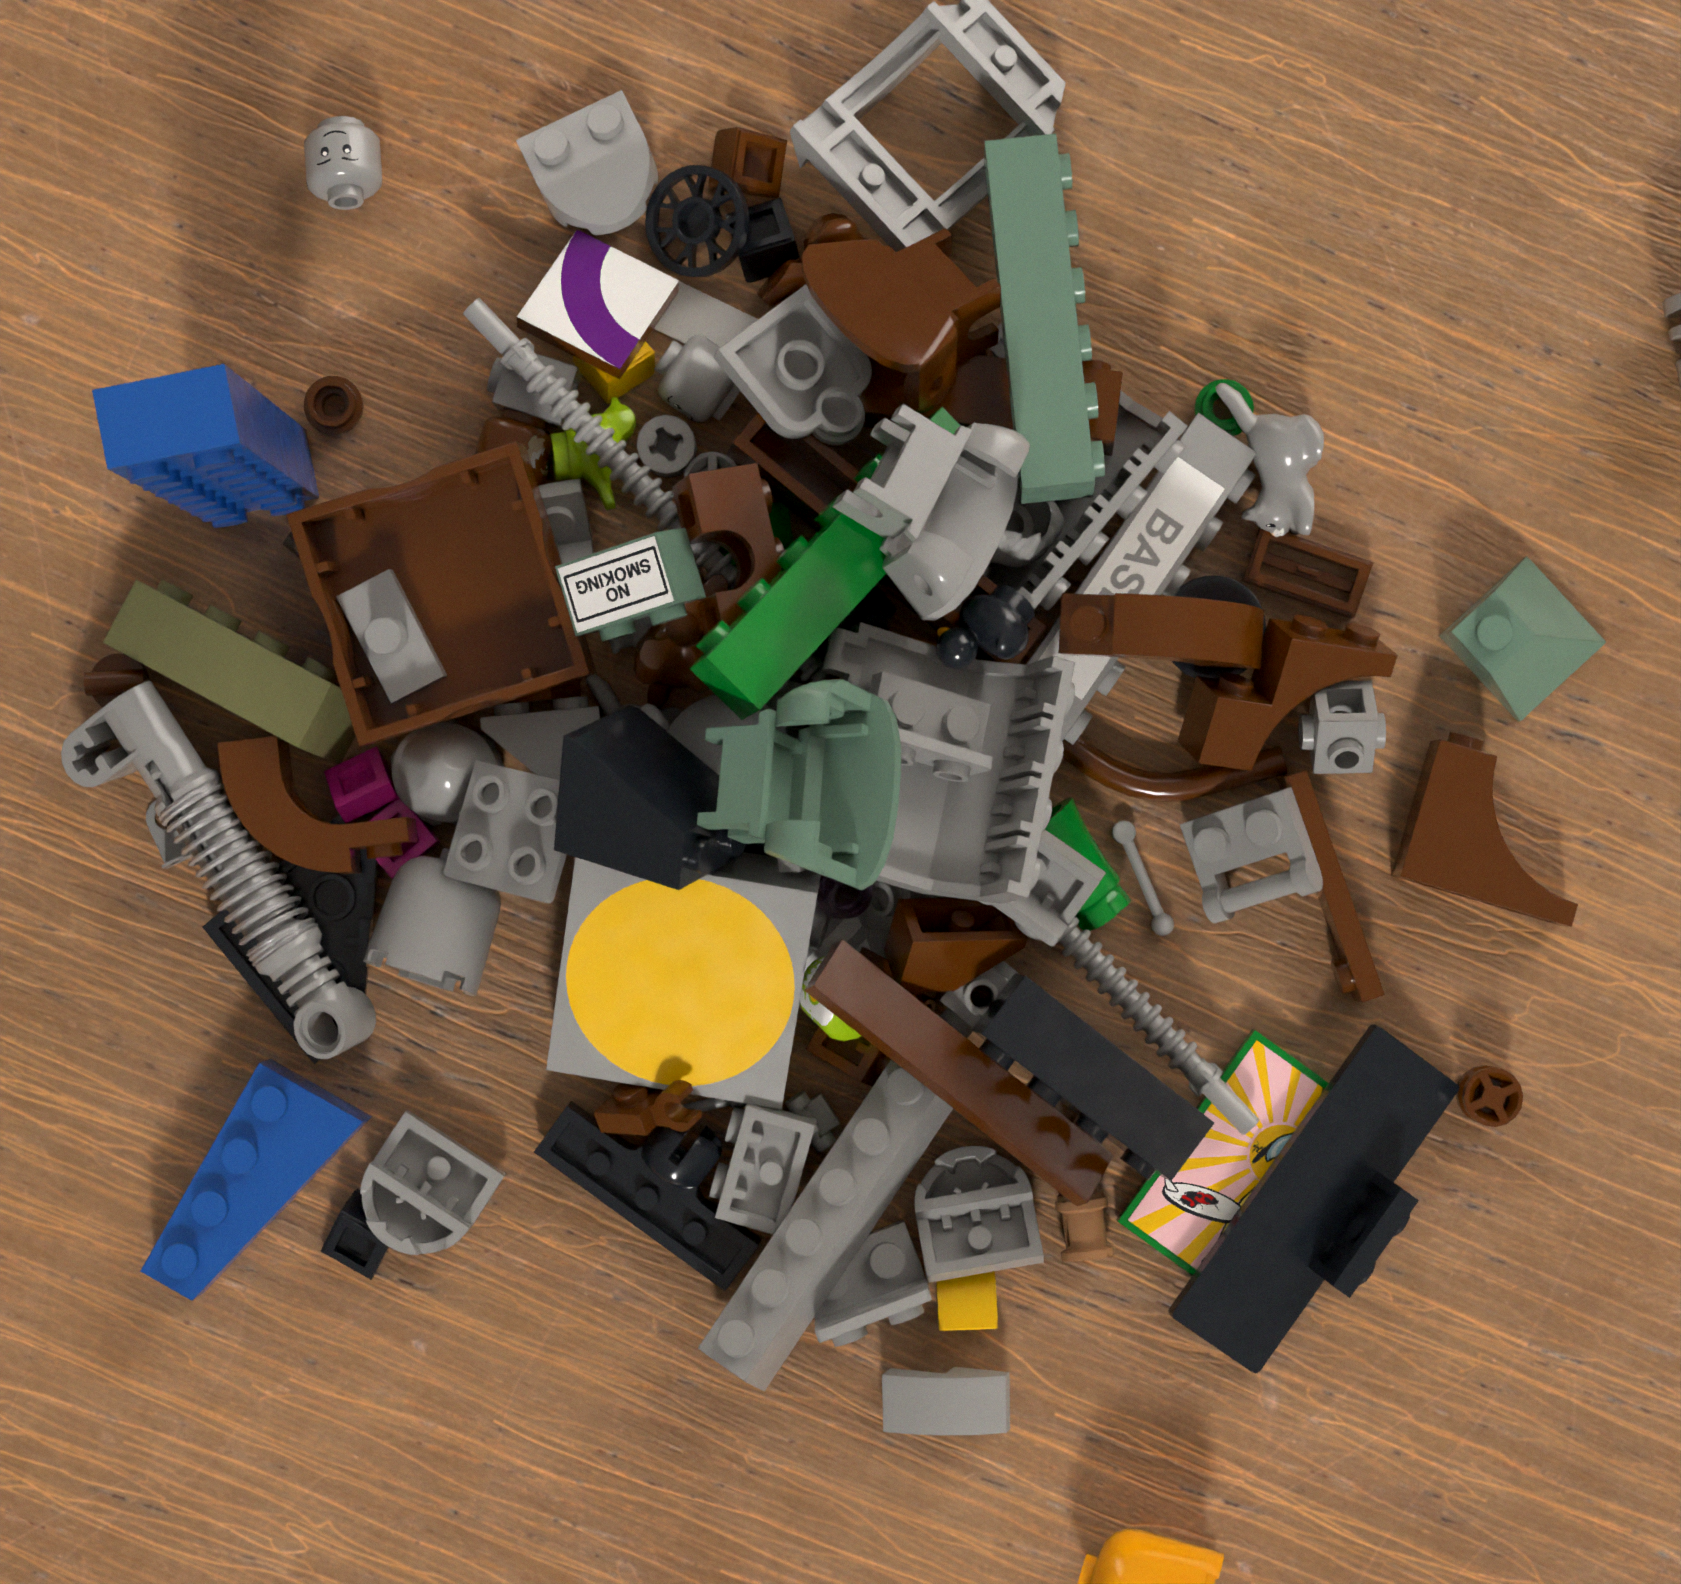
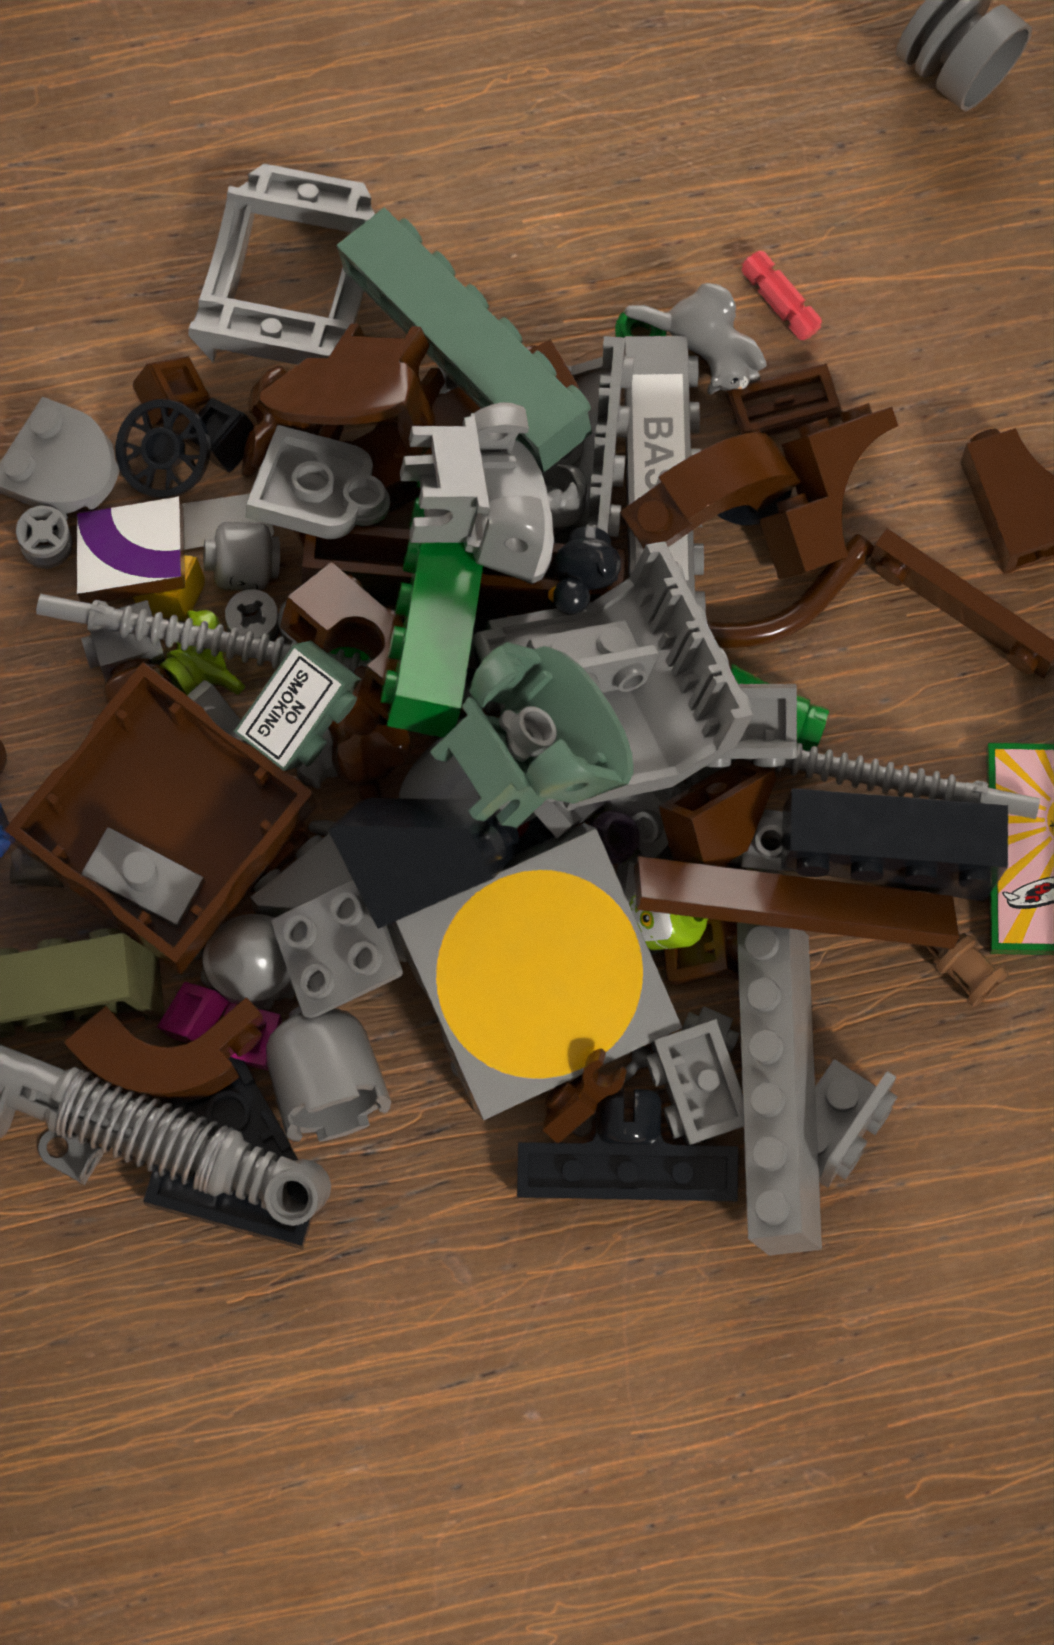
camera: 30 degrees left, 15 degrees down
blue wedge [140,1059,372,1301] -> none
black slope [321,1189,390,1280] -> none
light grey slope [360,1110,506,1255] -> none
light grey slope [882,1367,1010,1435] -> none
light grey slope [914,1146,1044,1283] -> none
yellow slope [936,1271,998,1331] -> none
light grey hinge [1112,821,1174,936] -> none
light grey plate [1179,787,1323,924] -> none
light grey brick [1298,680,1386,774] -> none
sand green slope [1439,556,1606,722] -> none
none -> light grey wheel [16,505,73,569]
none -> light grey plate [499,706,557,761]
none -> coral axle [742,251,822,341]

